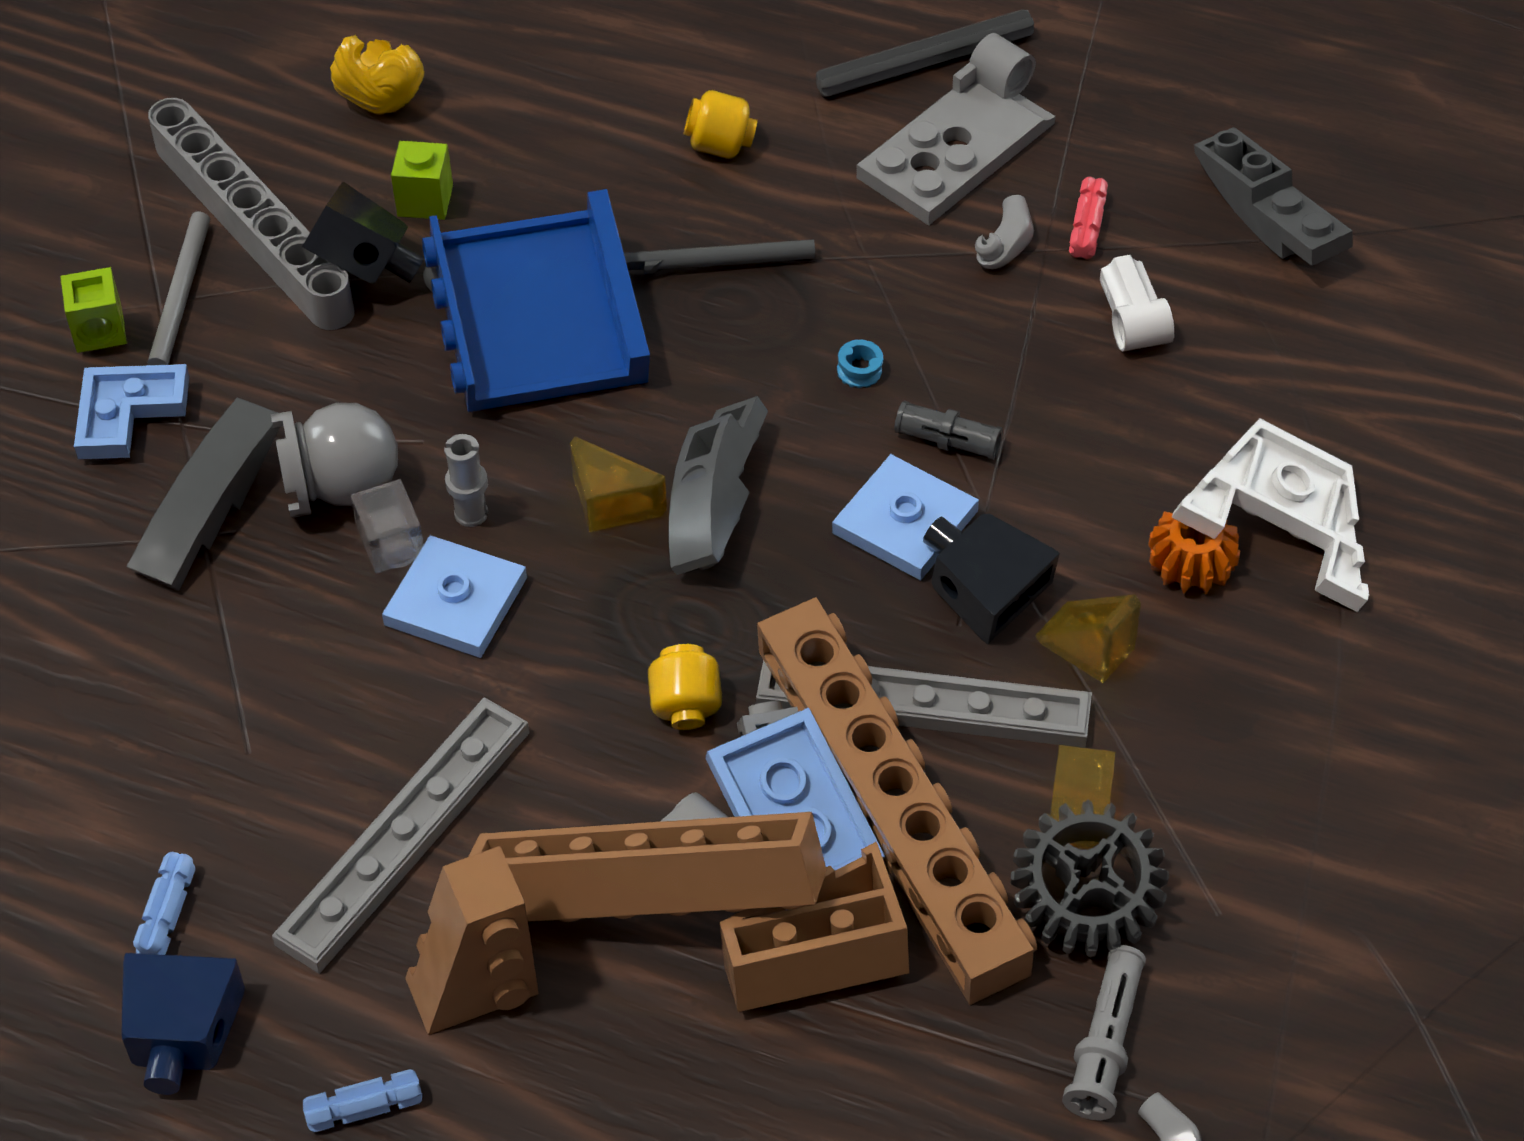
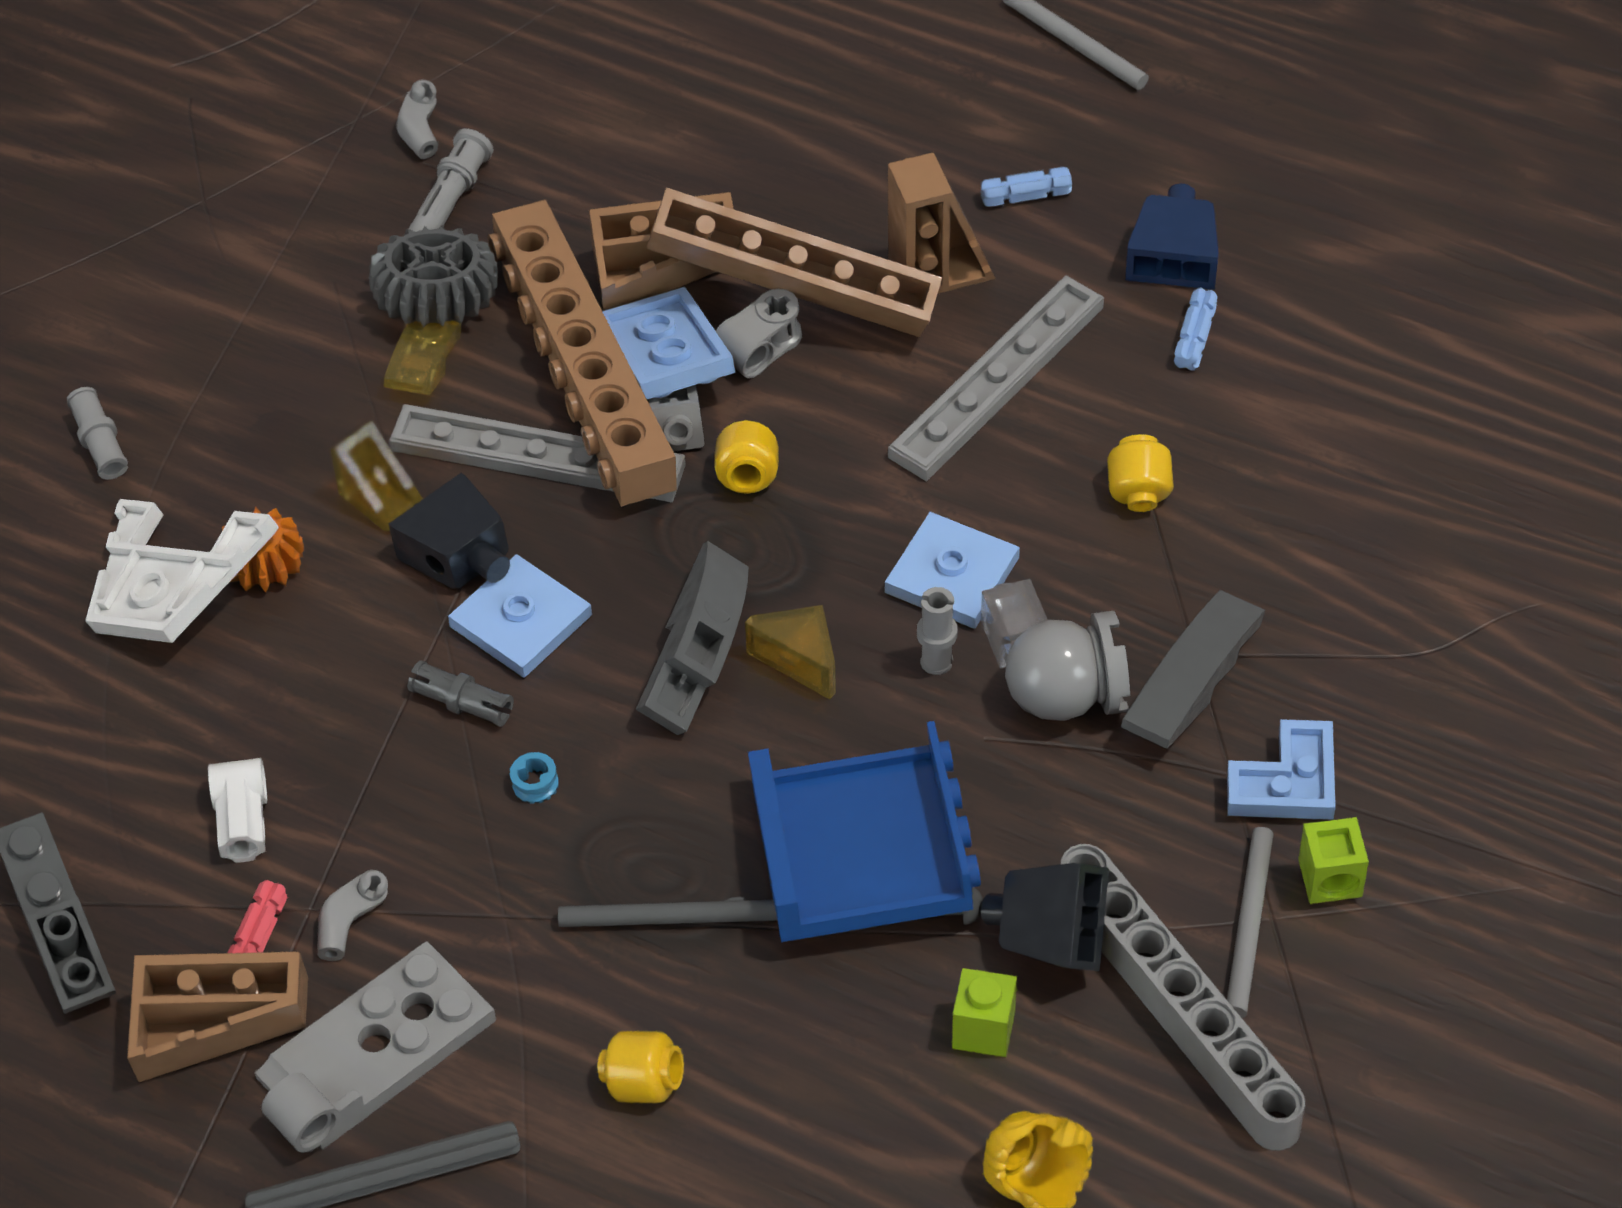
camera: 175 degrees left, 0 degrees up
none -> light grey pin [67,387,128,480]
none -> medium nougat wedge [128,952,308,1082]
none -> yellow head [1107,434,1174,512]

